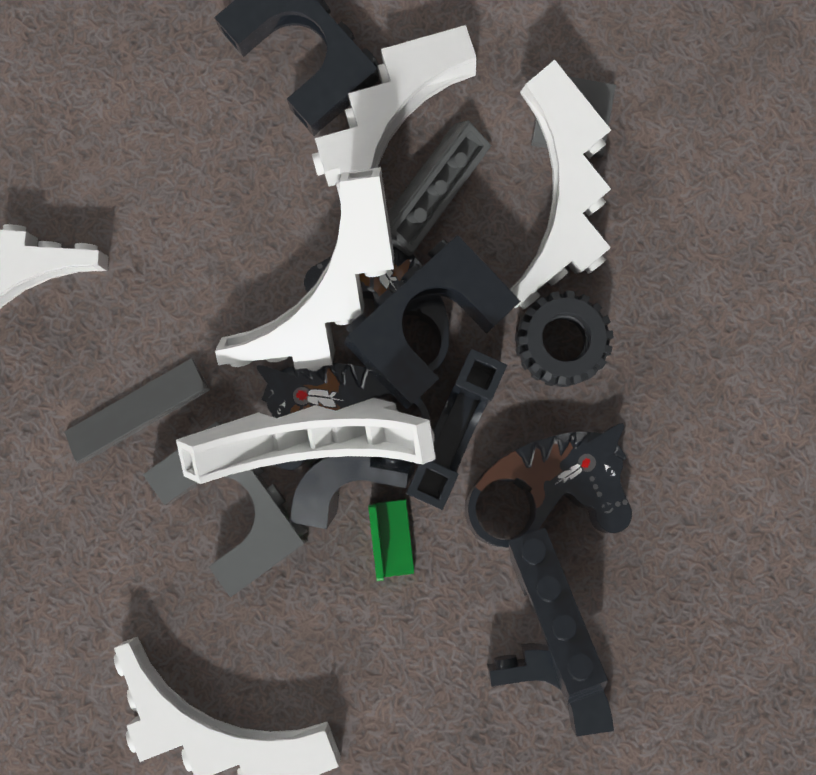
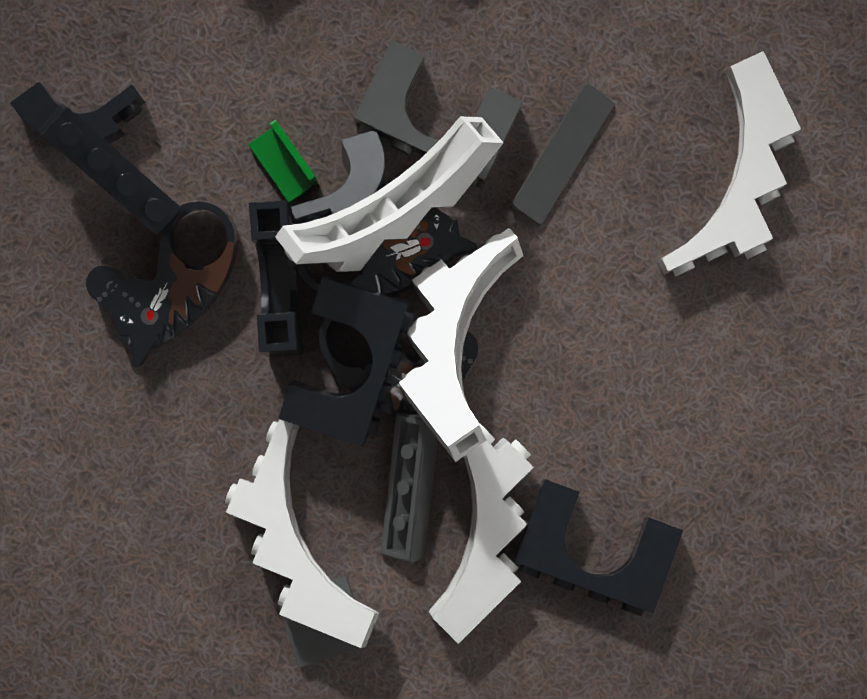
camera: 150 degrees right, 0 degrees up
black tyre [515,291,614,387] -> none

